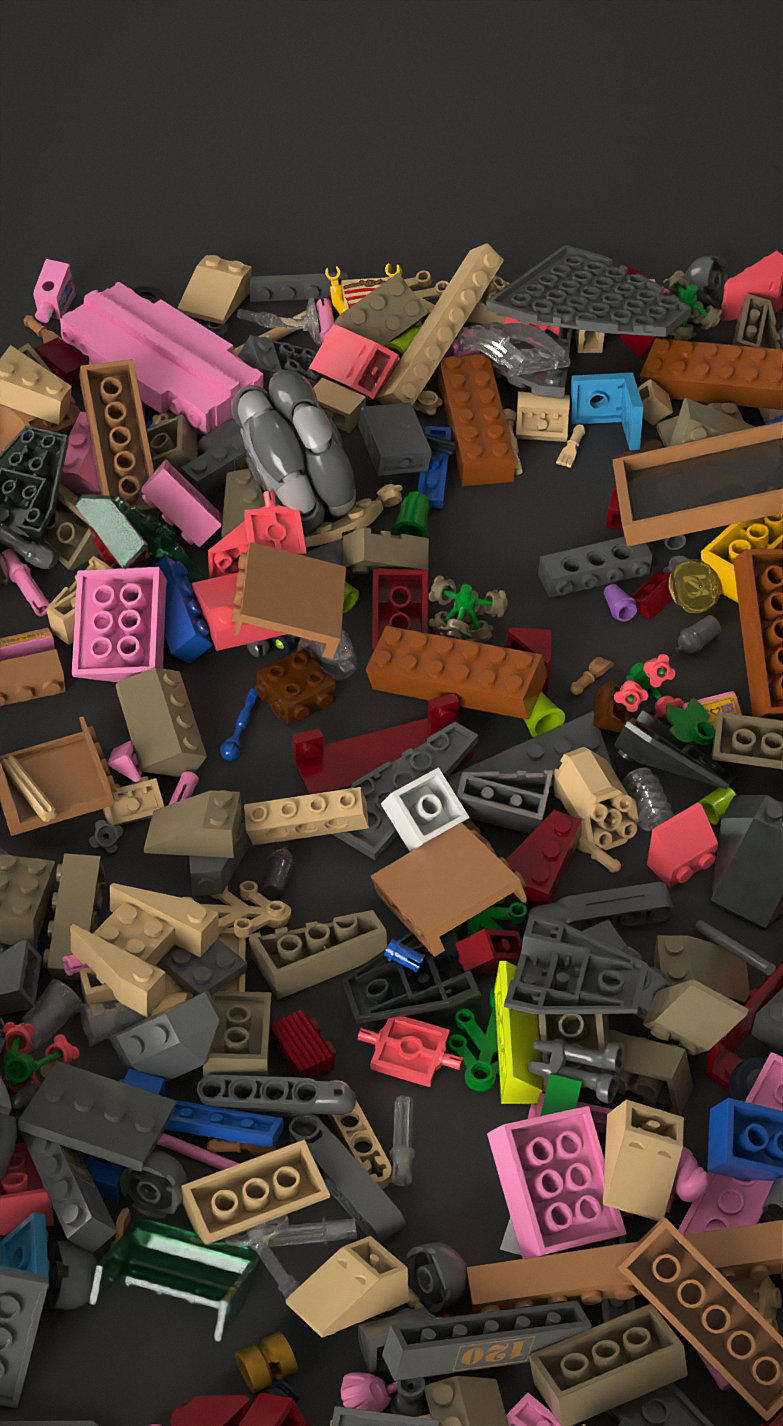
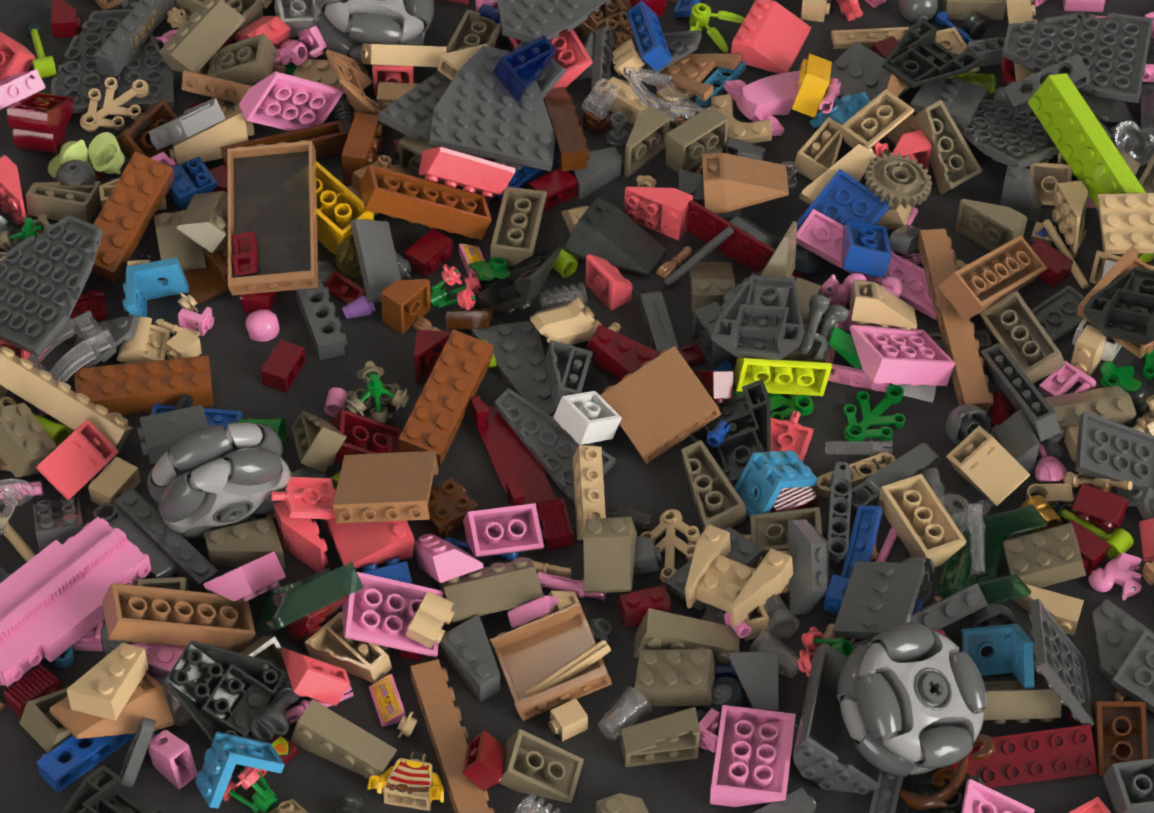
camera: 90 degrees left, 0 degrees up
none -> dark red plate [69,289,108,324]
none -> tan brick [165,328,202,359]
none -> tan plate [177,292,198,313]
none -> bright pink bracket [178,307,214,336]
none -> dark red slope [232,231,258,277]
none -> bright pink hair [246,309,280,342]
none -> dark red brick [260,340,306,393]
none -> coral slope [281,647,350,706]
none -> bright pink beam [324,388,348,417]
none -> dark grey tile [350,219,401,303]
none -> dark orange slope [381,279,431,334]
none -> dark red brick [405,228,453,278]
none -> tan brick [406,591,455,648]
none -> bright pink slope [414,534,484,583]
none -> dark grey wedge [439,614,500,702]
none -> bright pink slope [463,503,544,557]
none -> tan piece [531,559,572,579]
none -> dark red brick [536,498,574,551]
none -> dark red brick [619,585,671,628]
none -> medium nougat piece [656,246,692,279]
none -> dark azure bracket [734,450,818,517]
none -> bright pink animal [821,273,867,308]
none -> green plant [843,384,906,444]
none -> clear pin [967,503,986,575]
none -> dark tan brick [1003,523,1086,588]
none -> tan slope [1010,581,1084,636]
none -> tan piece [1025,483,1074,508]

